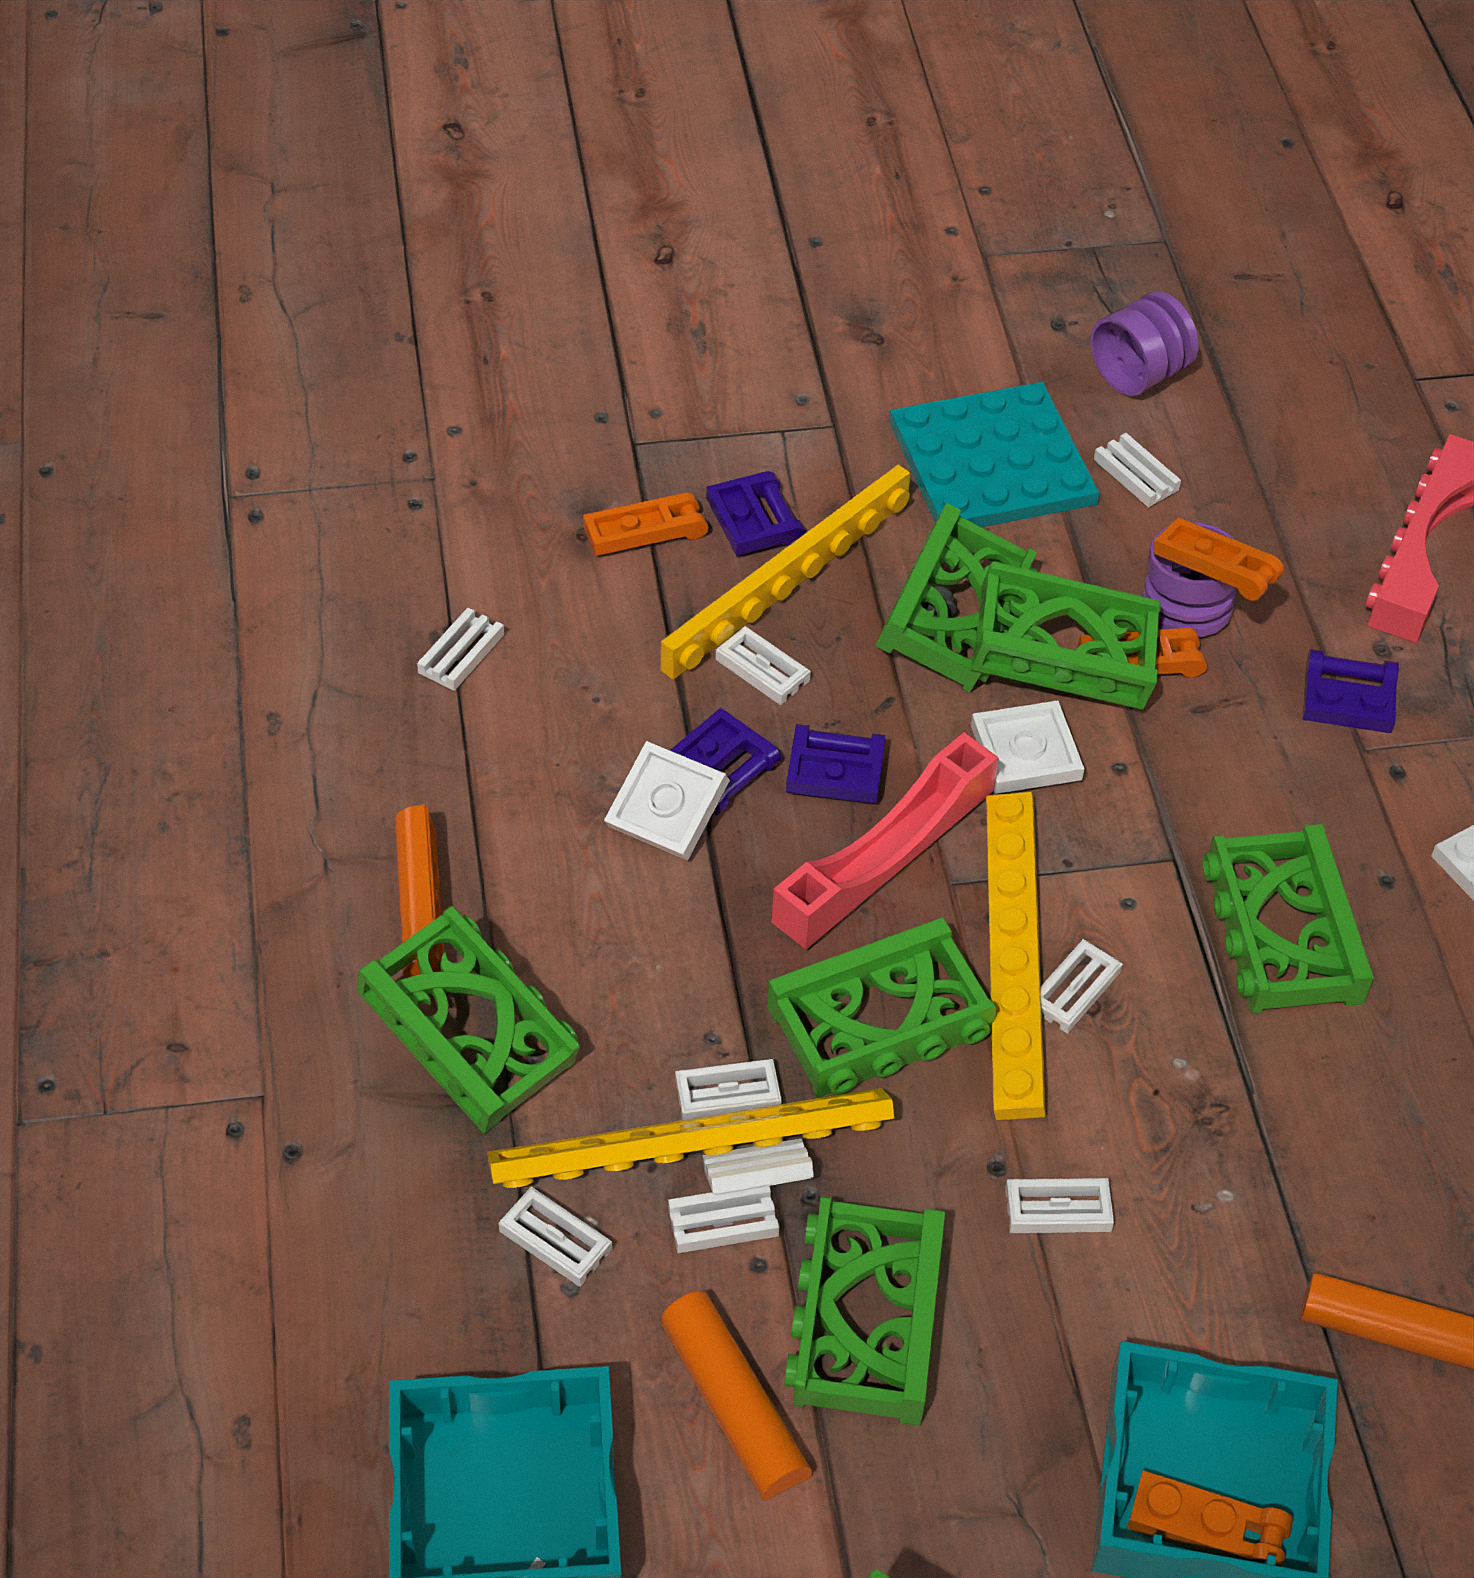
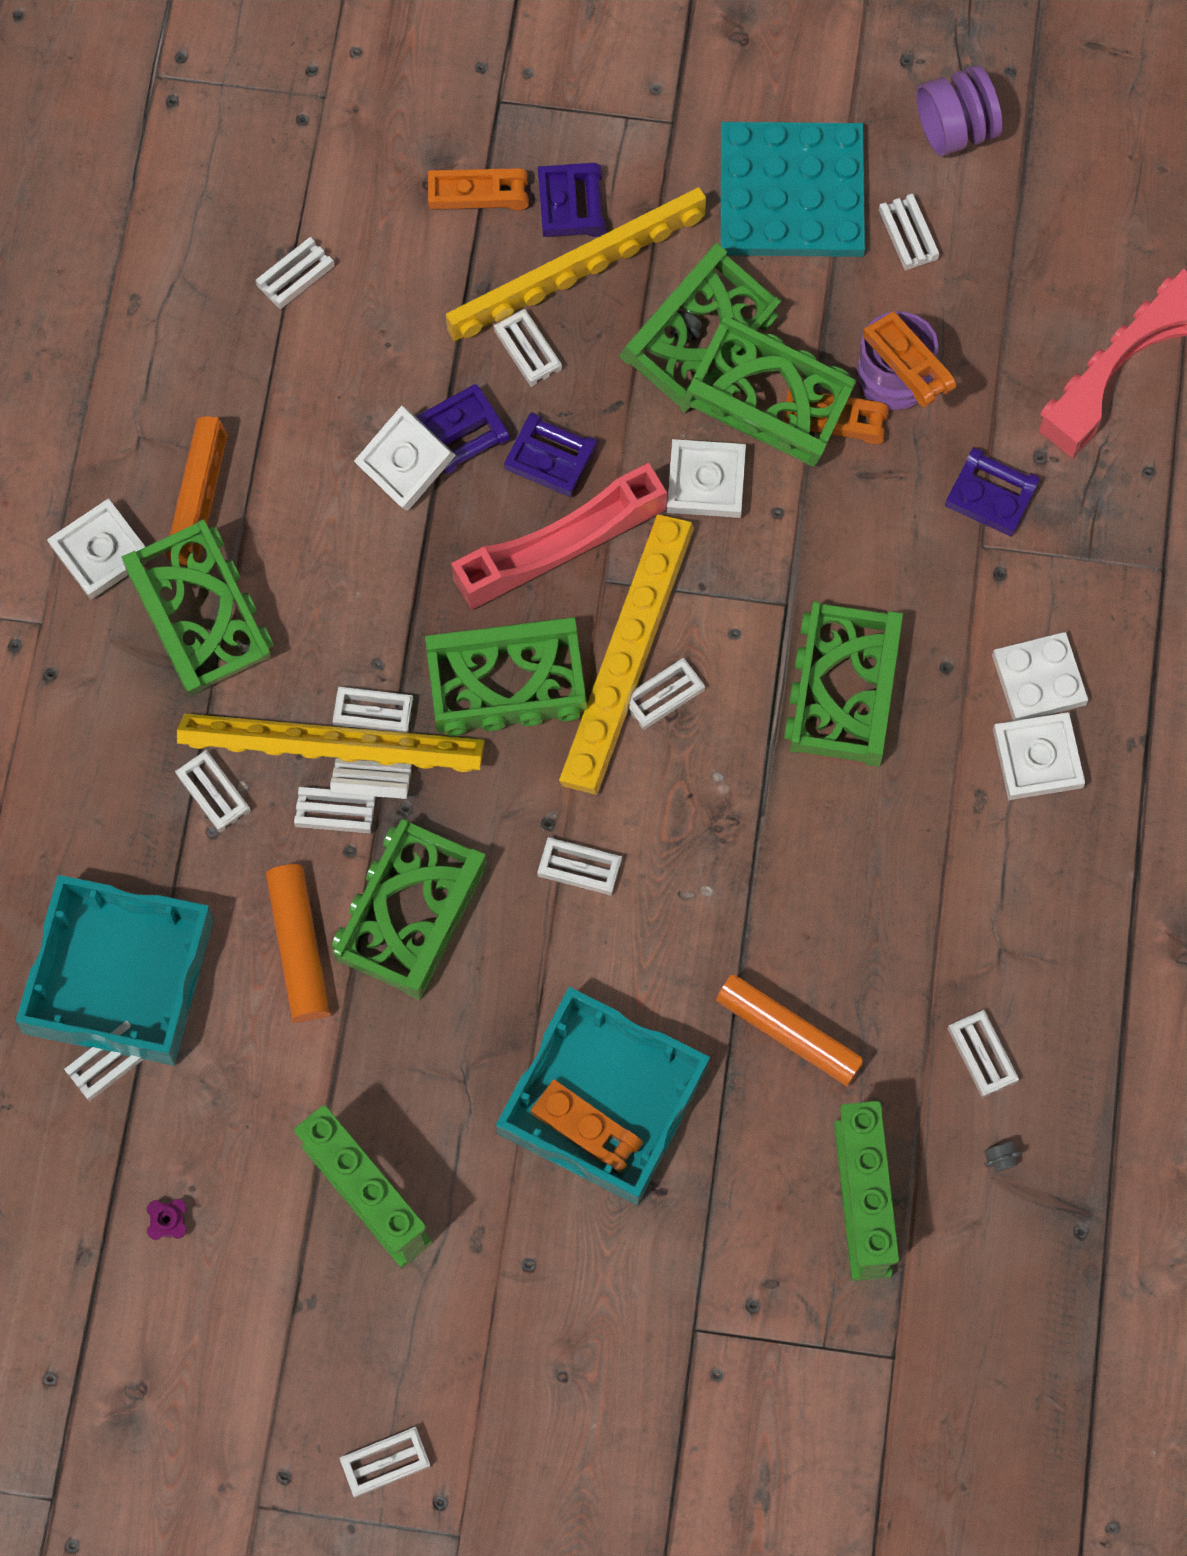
camera: 20 degrees right, 20 degrees up
none -> white plate [47,498,150,600]

